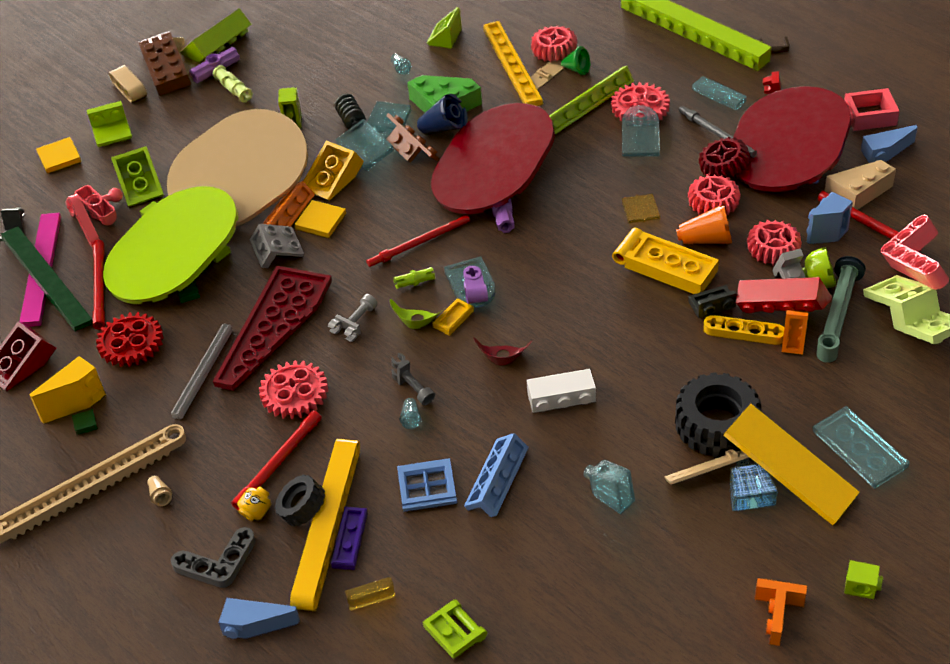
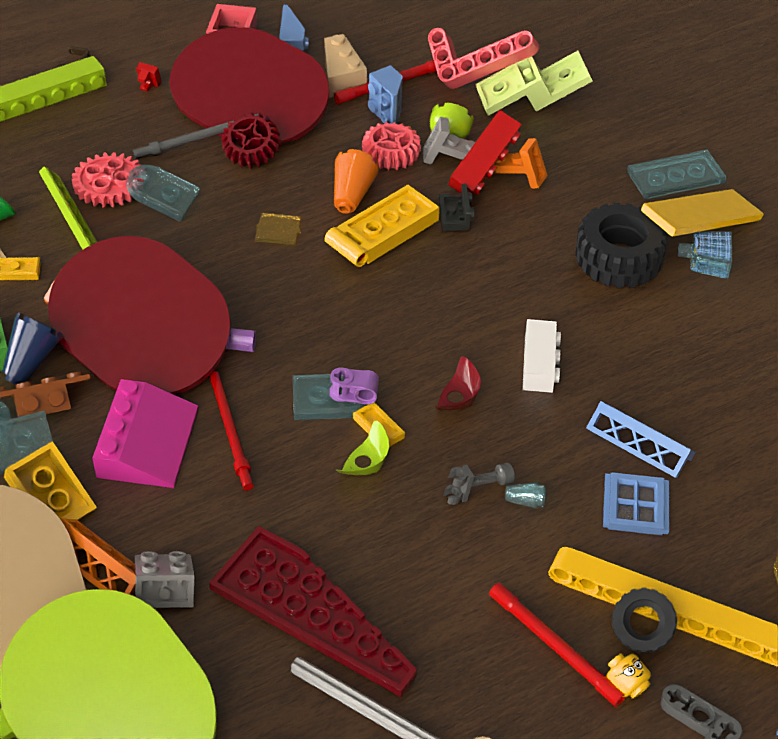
camera: 80 degrees left, 0 degrees up
coral gear [259,360,328,419] -> none
yellow tile [295,200,346,238] -> none
light grey bar [328,294,378,342] -> none
dark purple tile [331,507,368,570] -> none
lime pin [393,267,435,289] -> none
clear light blue torso [584,460,635,514] -> none
tan piece [665,449,749,484] -> none
coral gear [688,174,740,216] -> none
clear light blue tile [692,76,747,110] -> none
yellow beam [704,315,784,345] -> none
sand green piece [816,256,866,363] -> none
none -> dark pink slope [93,379,198,488]

